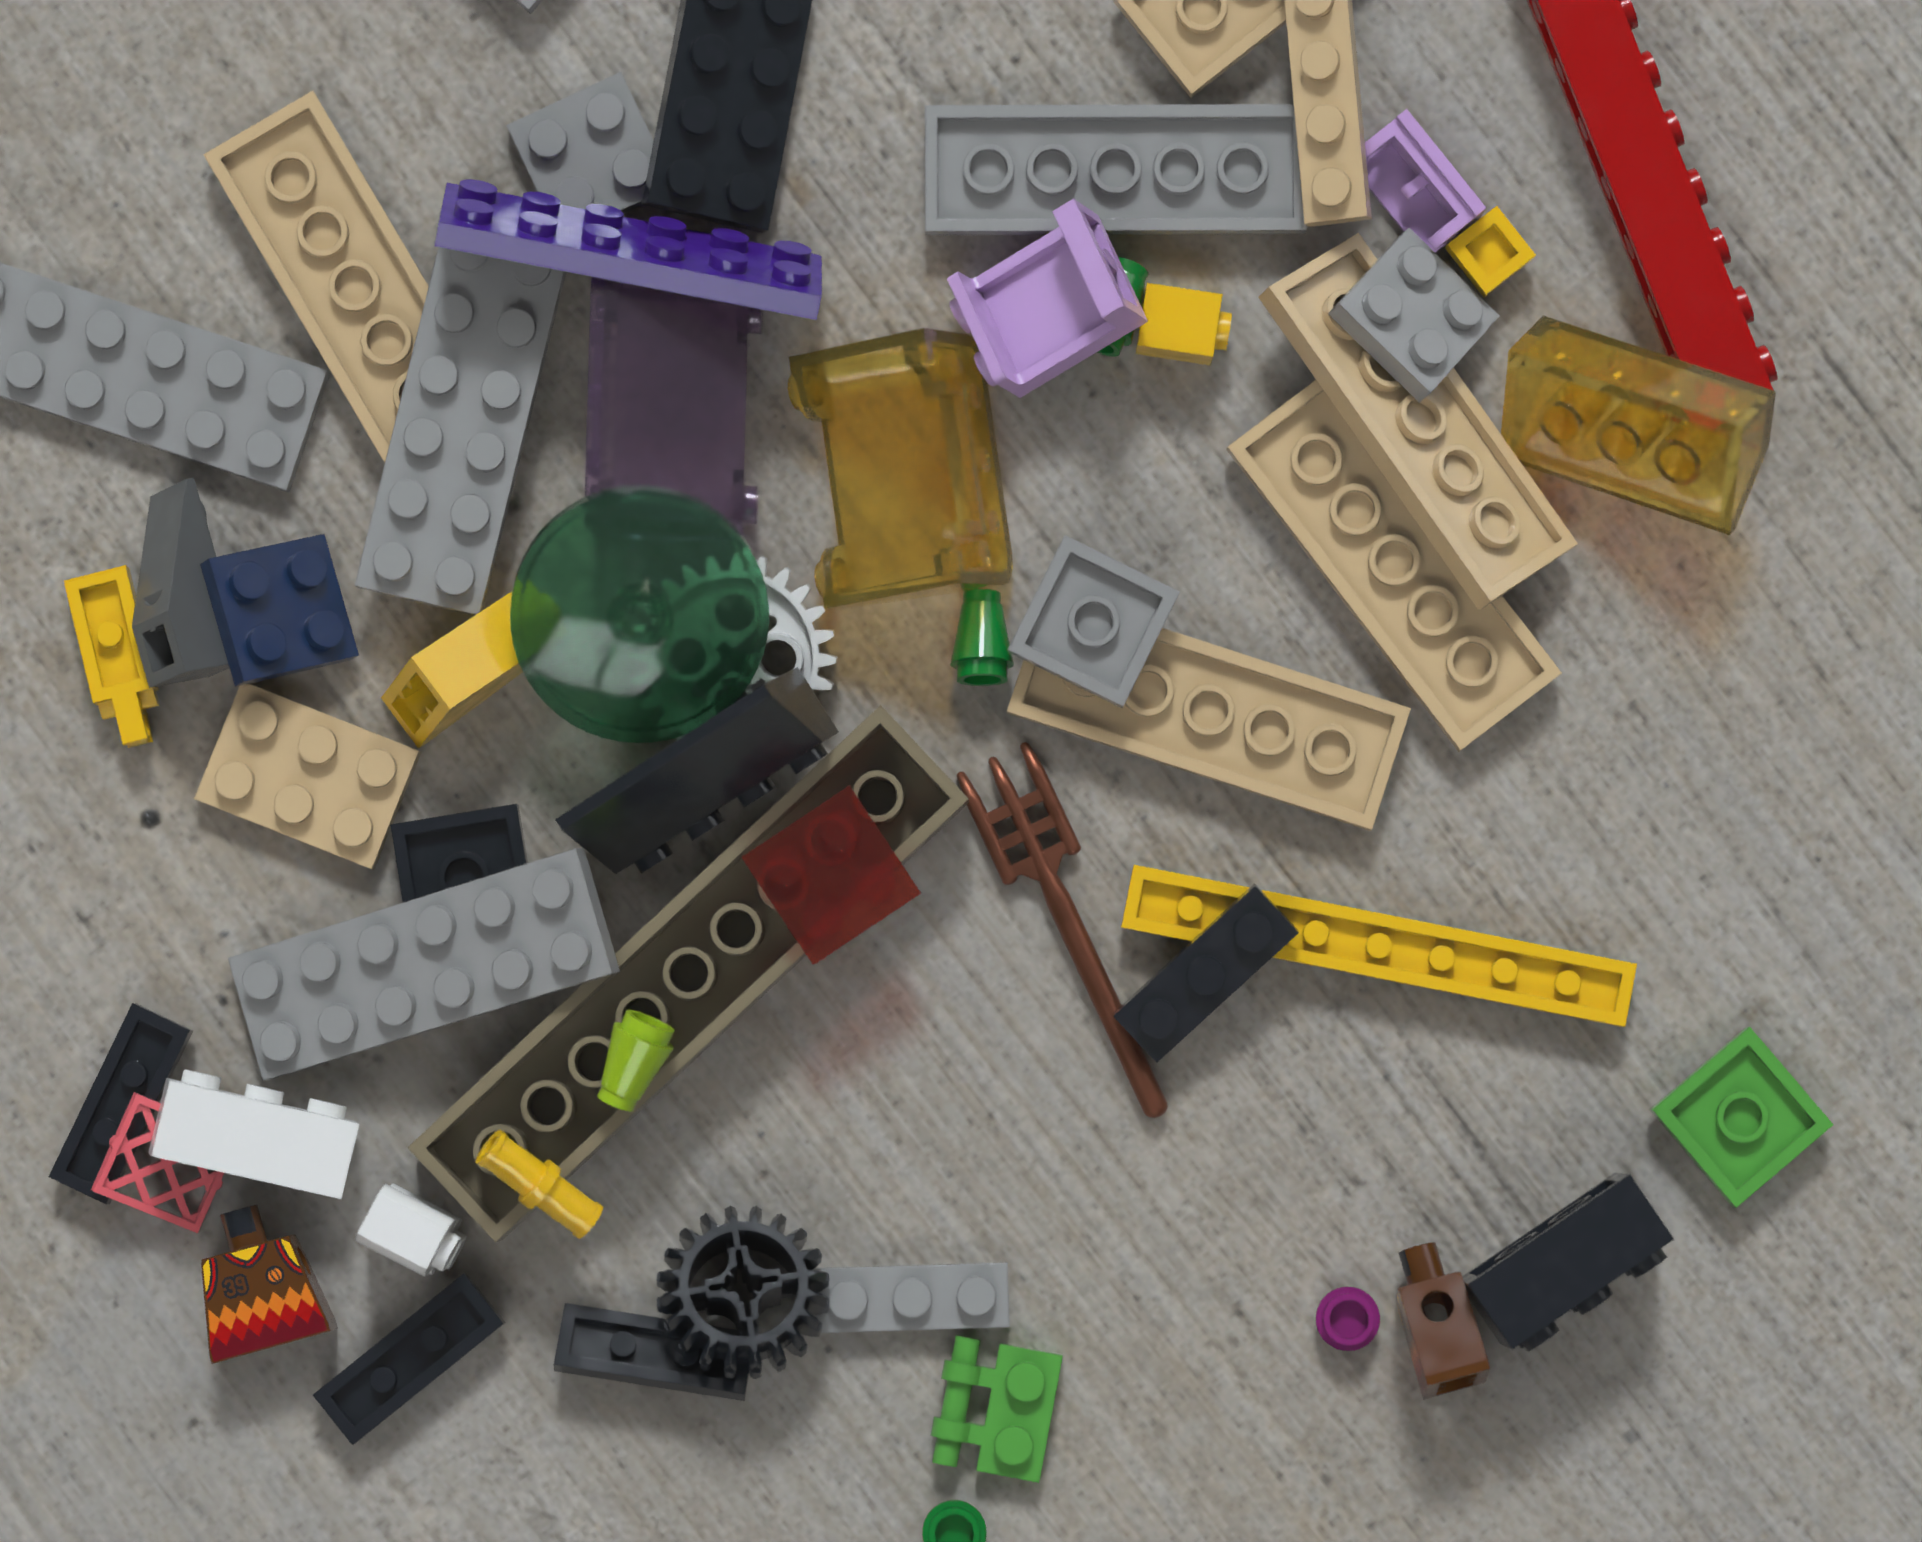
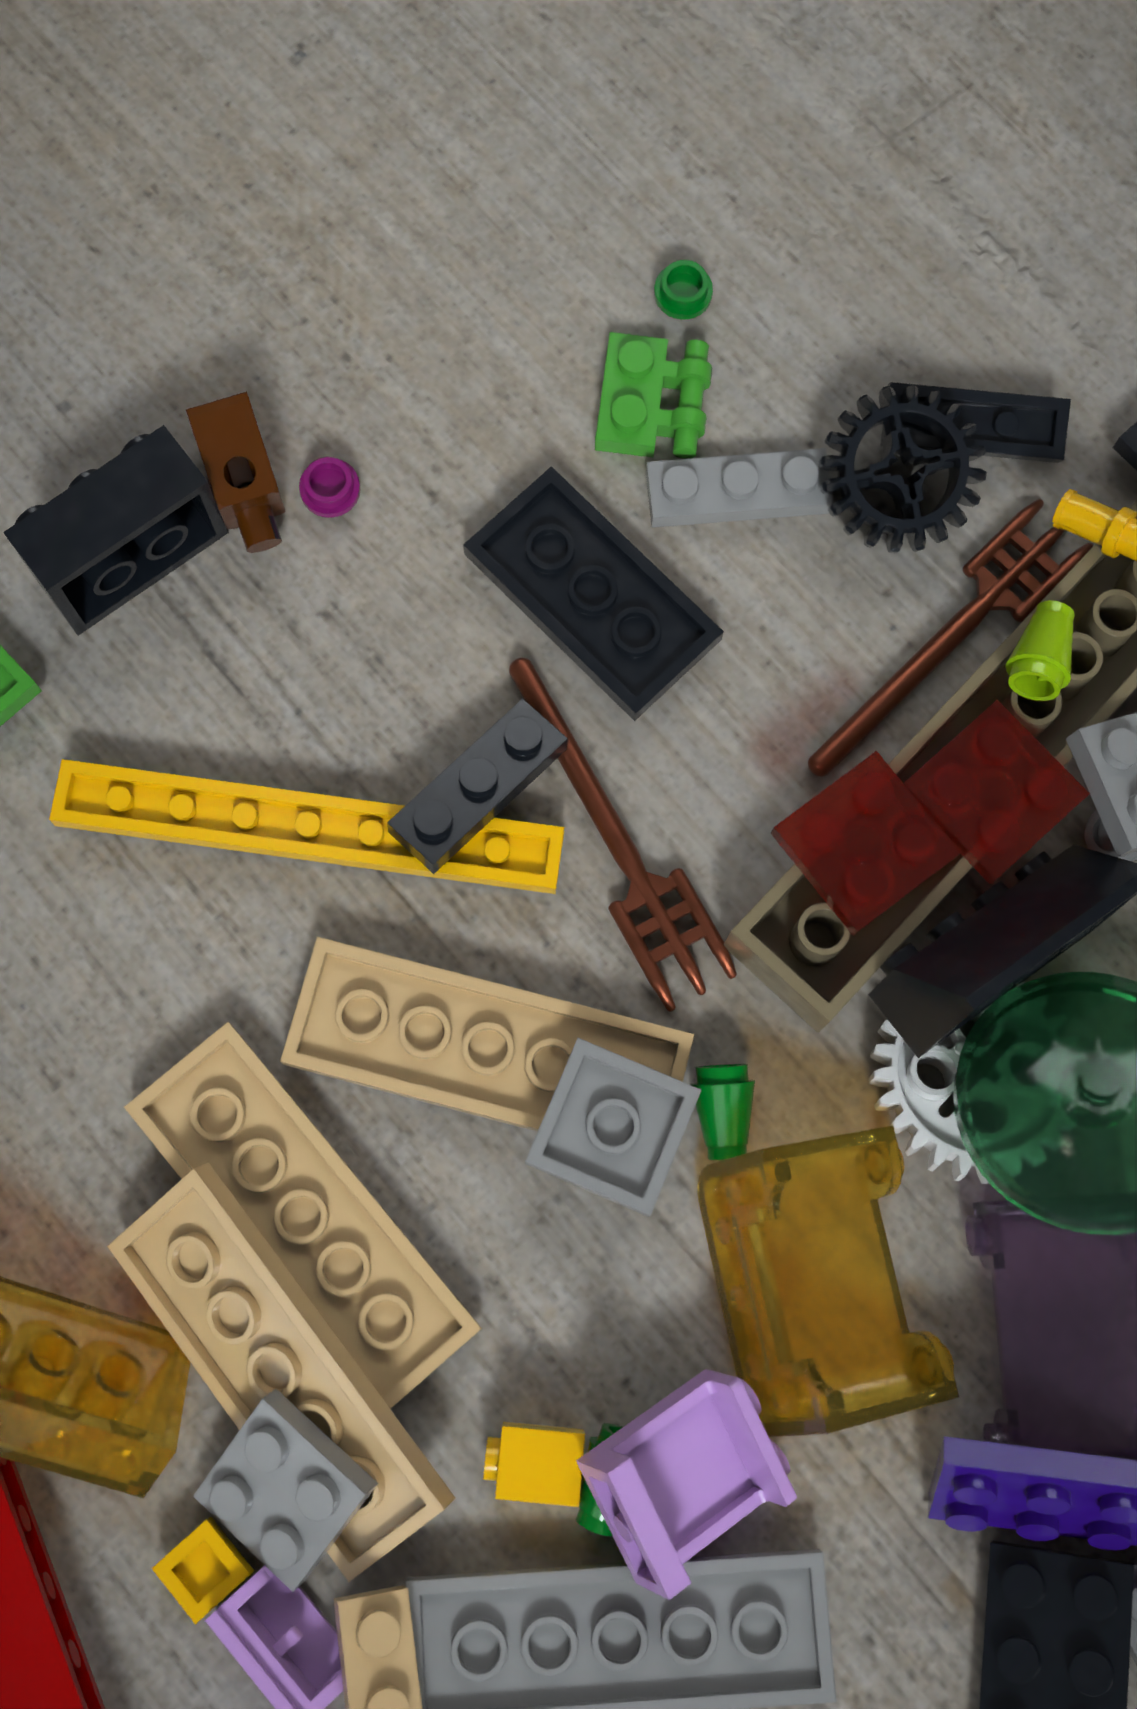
camera: 170 degrees right, 10 degrees down
none -> black plate [463,466,724,721]
none -> copper piece [808,499,1093,777]
none -> clear red plate [899,700,1090,885]

